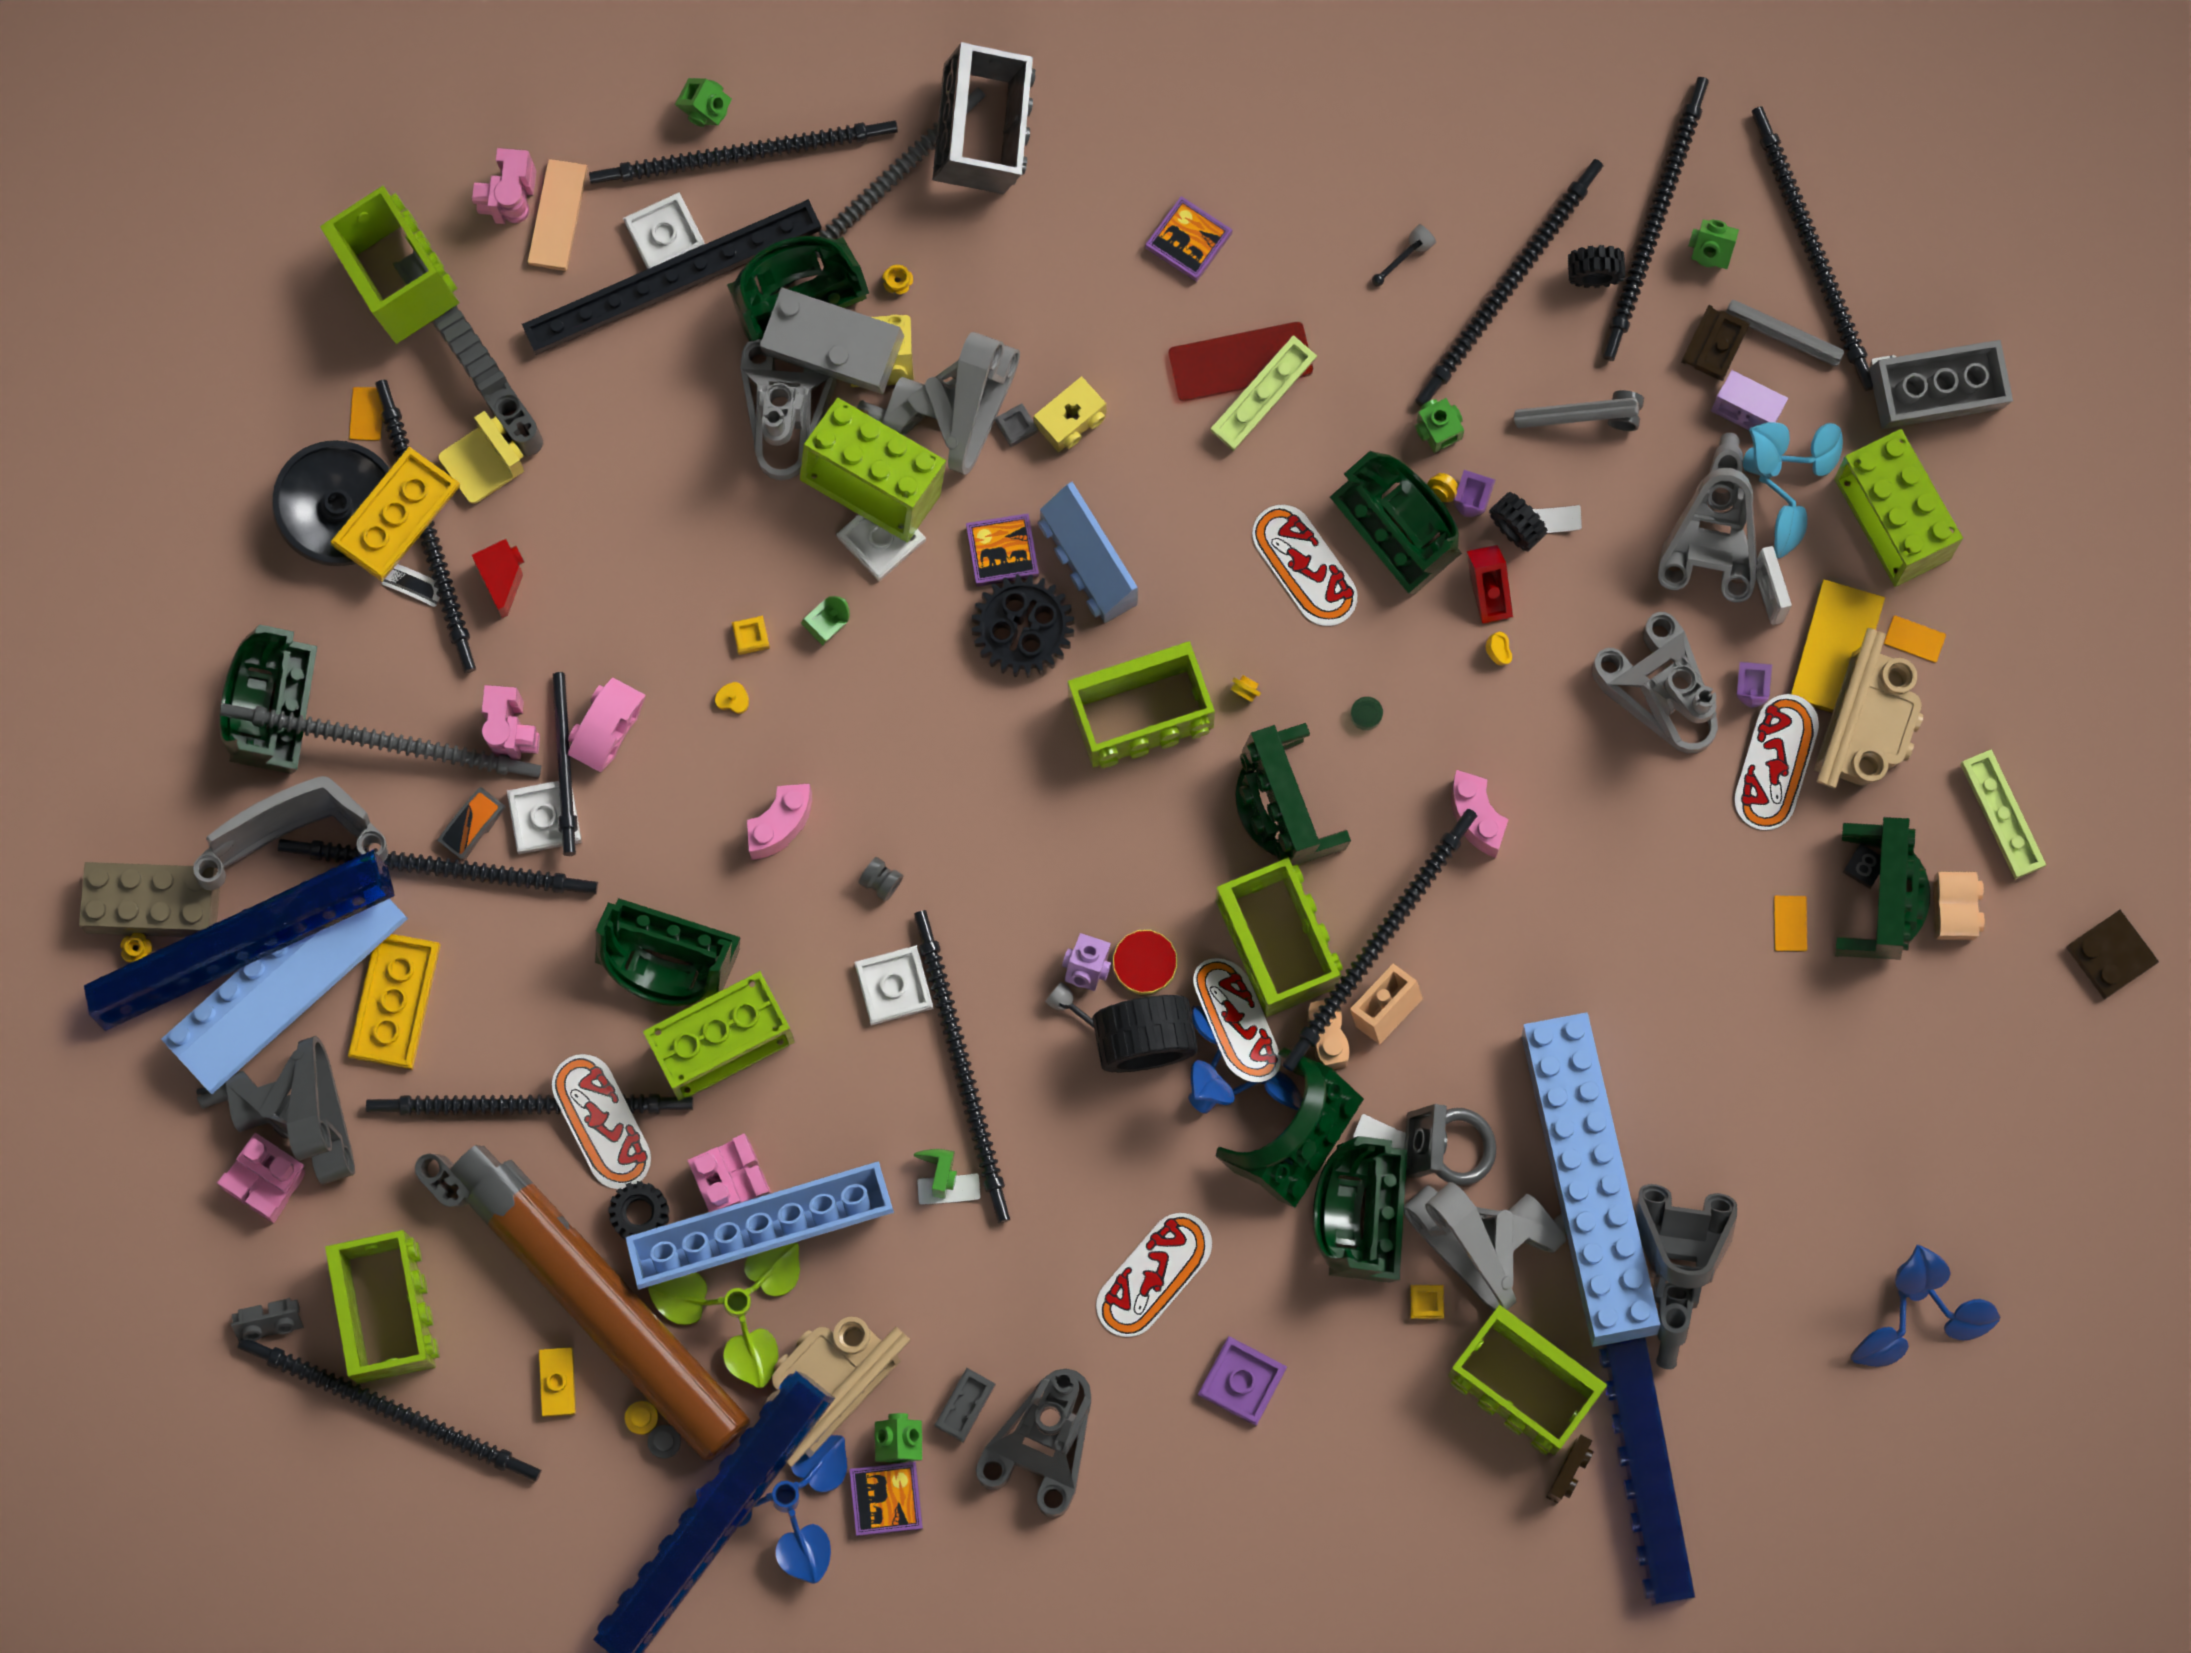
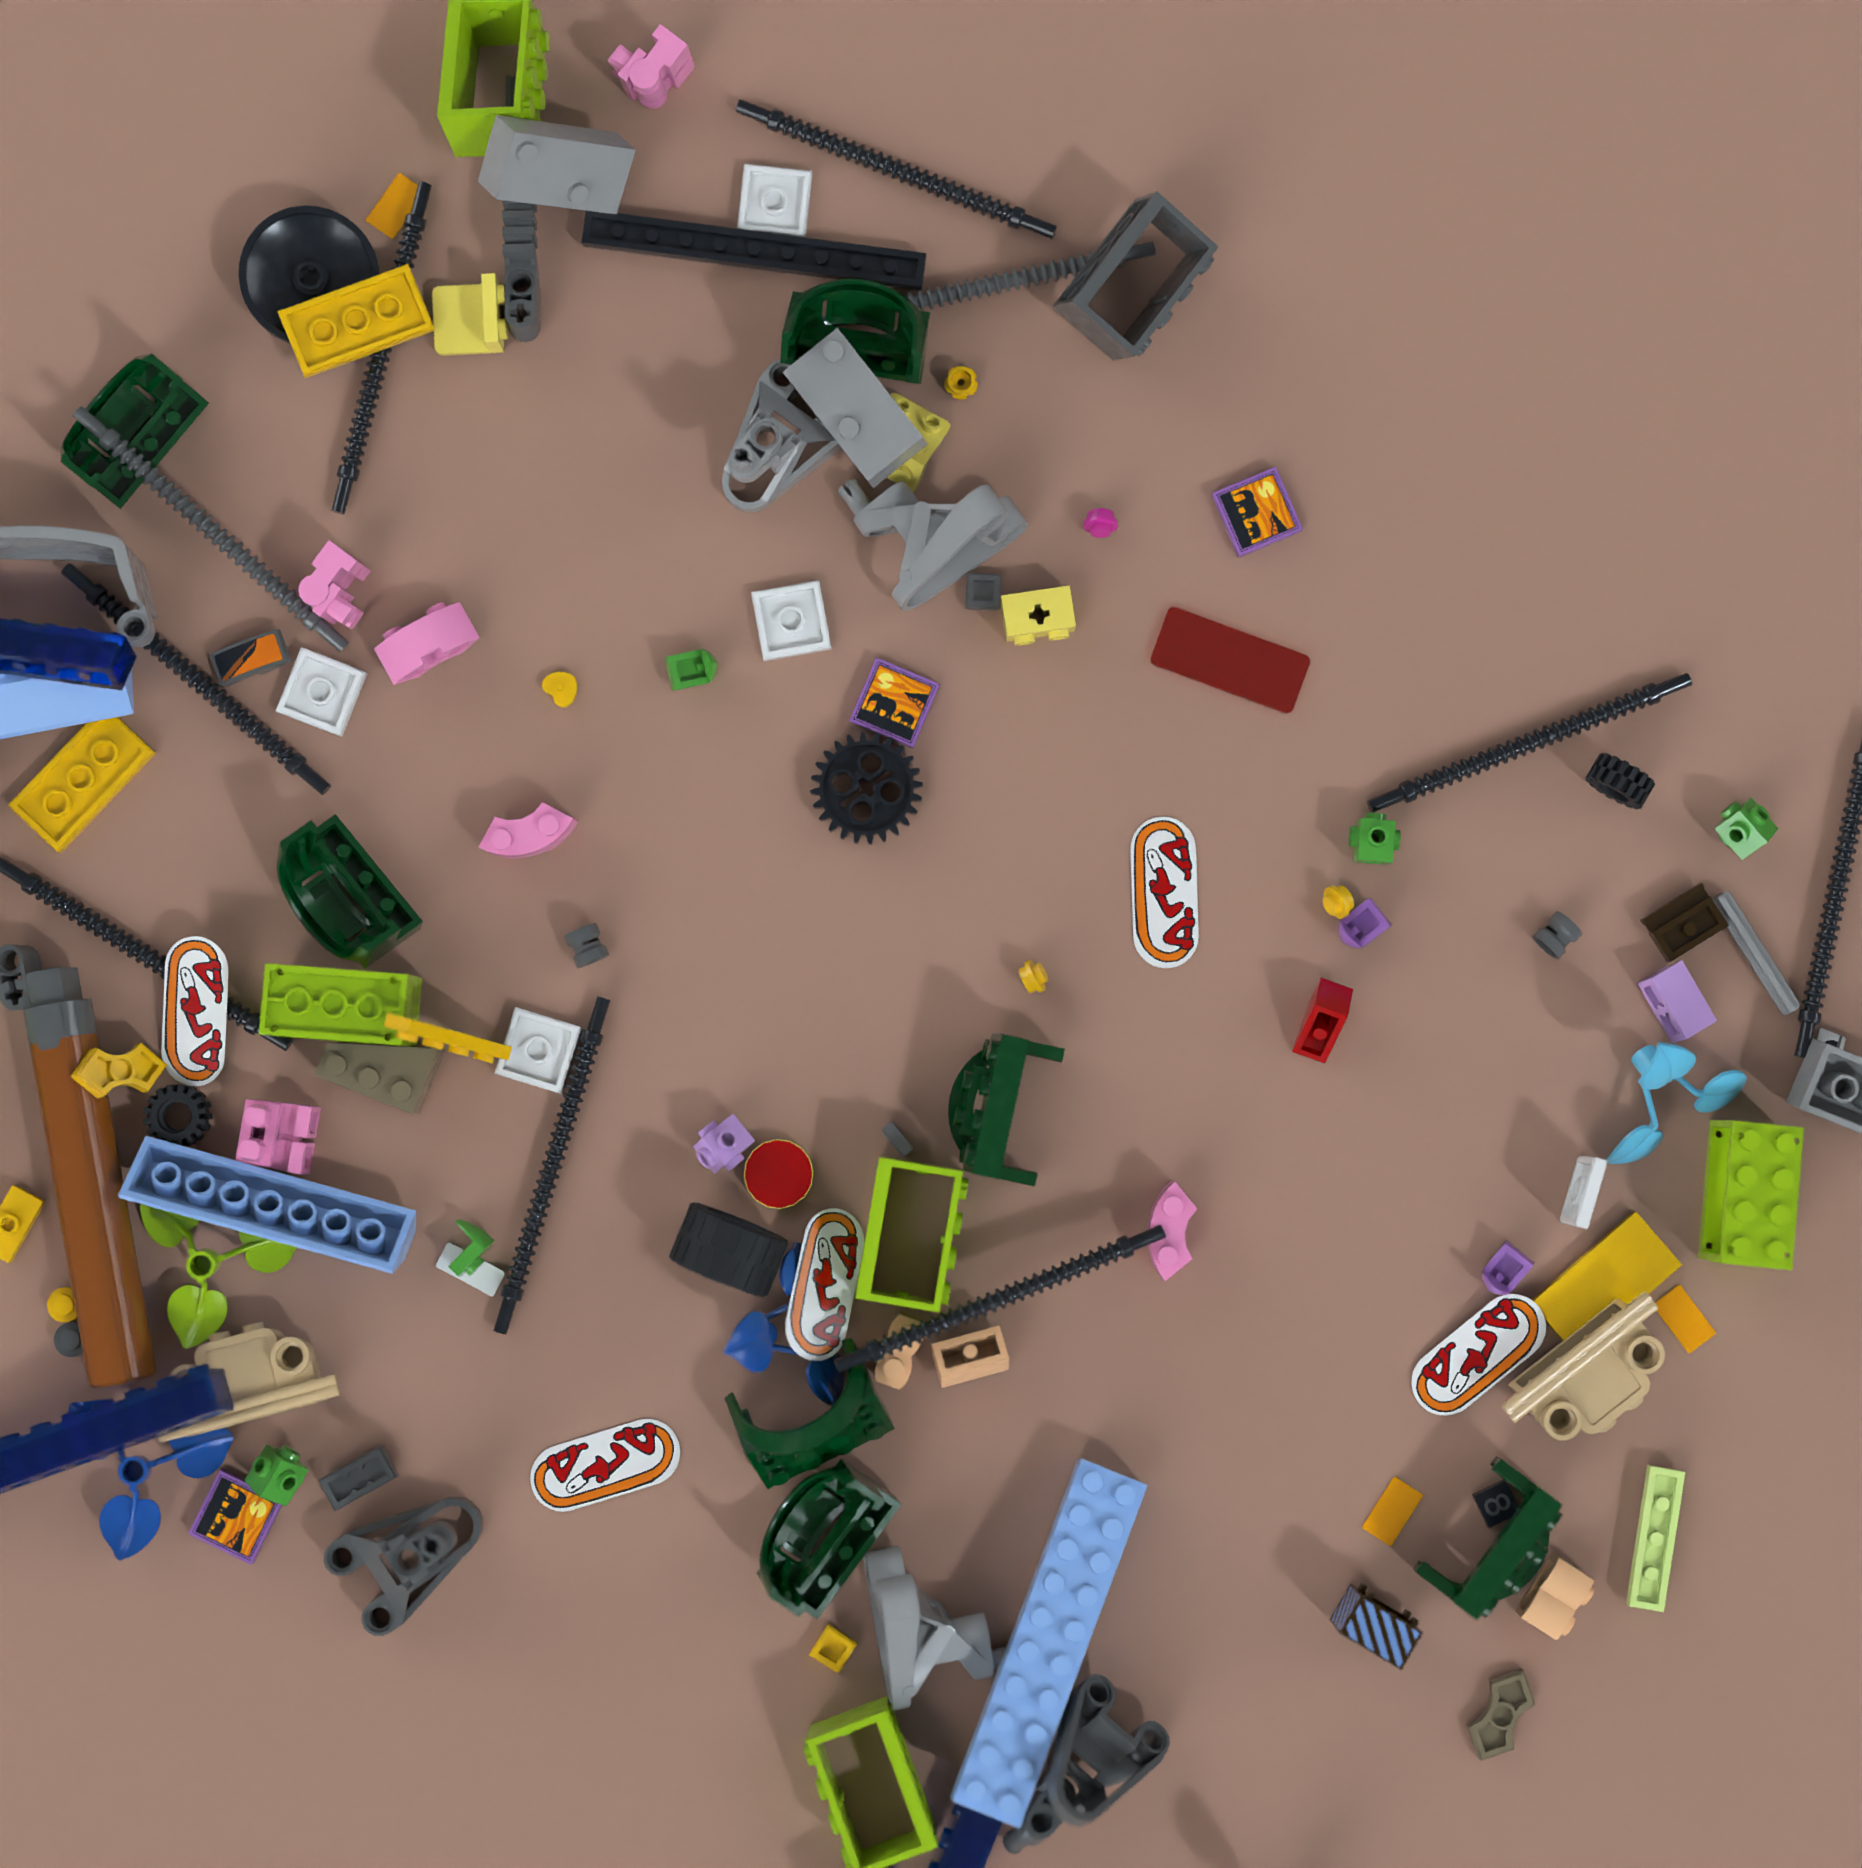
camera: 30 degrees right, 10 degrees up
sticker [382,564,440,607] -> none
red slope [472,539,525,618] -> none
light nougat piece [528,159,588,271] -> none
black bar [552,672,578,856] -> none
bright green brick [675,78,732,127] -> none
yellow tile [732,616,770,655] -> none
lime hose [800,397,946,543] -> none
light blue slope [1038,481,1138,623] -> none
light grey hinge [1045,982,1094,1028] -> none
lime hose [1068,641,1215,768] -> none
medium lavender tile [1198,1336,1287,1426] -> none
yellowish green plate [1210,335,1317,451] -> none
dark green piece [1330,451,1462,595] -> none
clear green tile [1351,697,1383,730] -> none
white sticker [1353,1114,1406,1149] -> none
hinge [1372,224,1436,286] -> none
dark grey tile [1405,1104,1496,1186] -> none
yellow piece [1486,631,1512,666] -> none
black tyre [1489,492,1548,552] -> none
light grey axle [1514,398,1639,428] -> none
white sticker [1533,505,1582,533] -> none
light grey connector [1592,612,1718,754] -> none
black hose [1602,77,1709,361] -> none
light grey connector [1658,433,1757,602] -> none
dark brown plate [2066,909,2159,1000] -> none
none -> yellow tile [70,1043,167,1098]
none -> dark tan wedge [314,1043,445,1114]
none -> yellow plate [383,1013,512,1063]
none -> light grey brick [478,115,636,214]
none -> flat silver tile [882,1122,914,1156]
none -> dark pink plate [1083,508,1118,538]
none -> container [1330,1583,1423,1670]
none -> dark tan tile [1467,1668,1535,1761]

